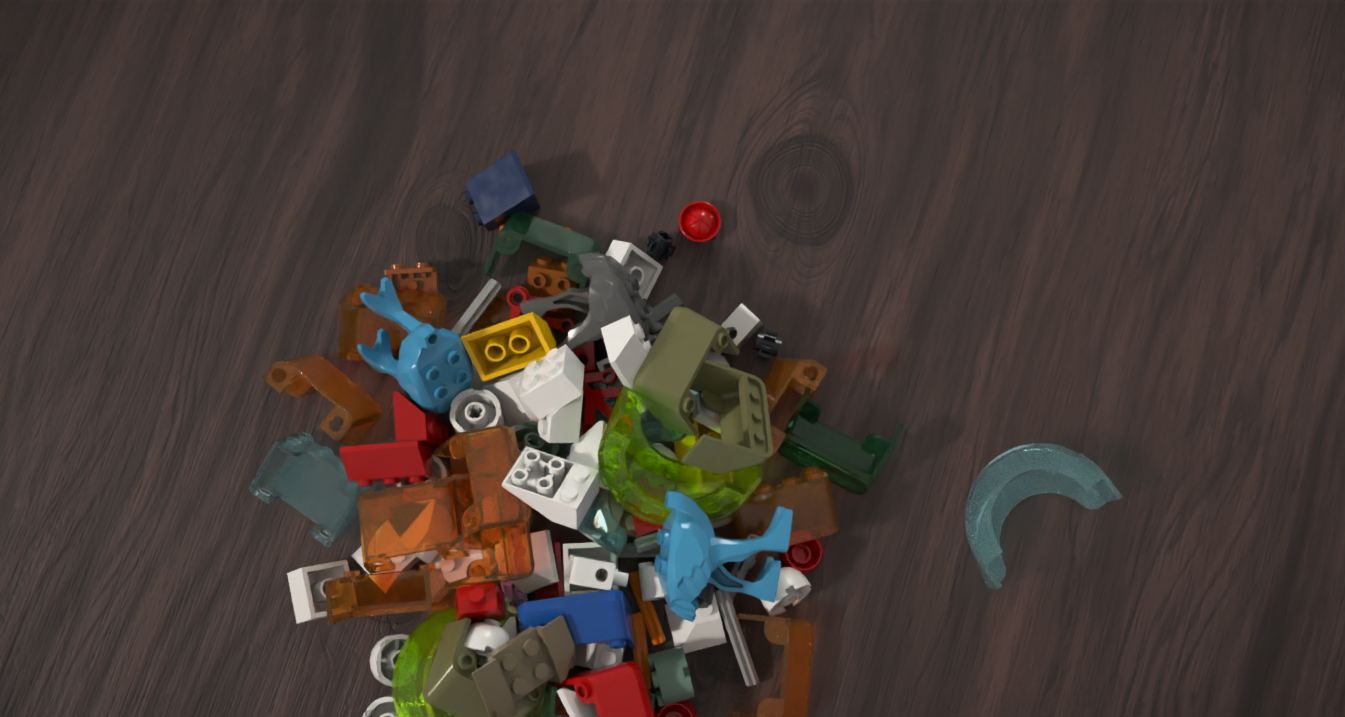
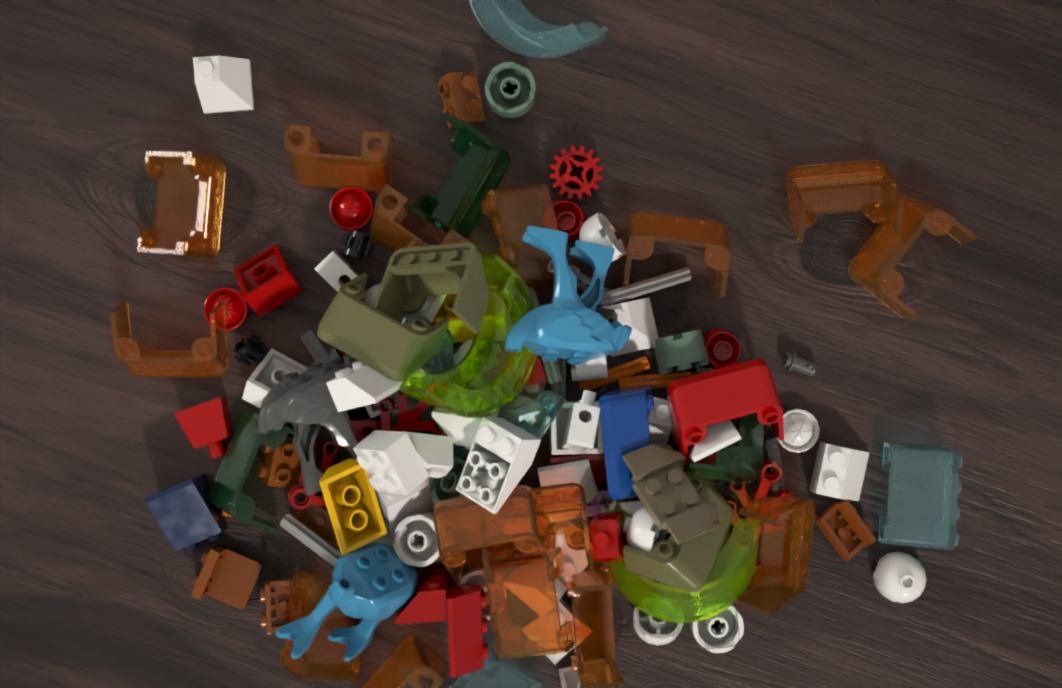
camera: 95 degrees left, 10 degrees up
none -> clear orange windscreen [110,302,229,378]
none -> clear orange windscreen [137,151,225,259]
none -> red torso [175,396,233,459]
none -> dark orange bracket [191,544,263,609]
none -> white slope [193,55,254,114]
none -> red slope [234,244,303,317]
none -> clear orange windscreen [283,124,396,192]
none -> red hat [329,186,373,230]
none -> dark orange bracket [438,71,486,128]
none -> sand green brick [485,62,536,118]
none -> red gear [549,145,603,201]

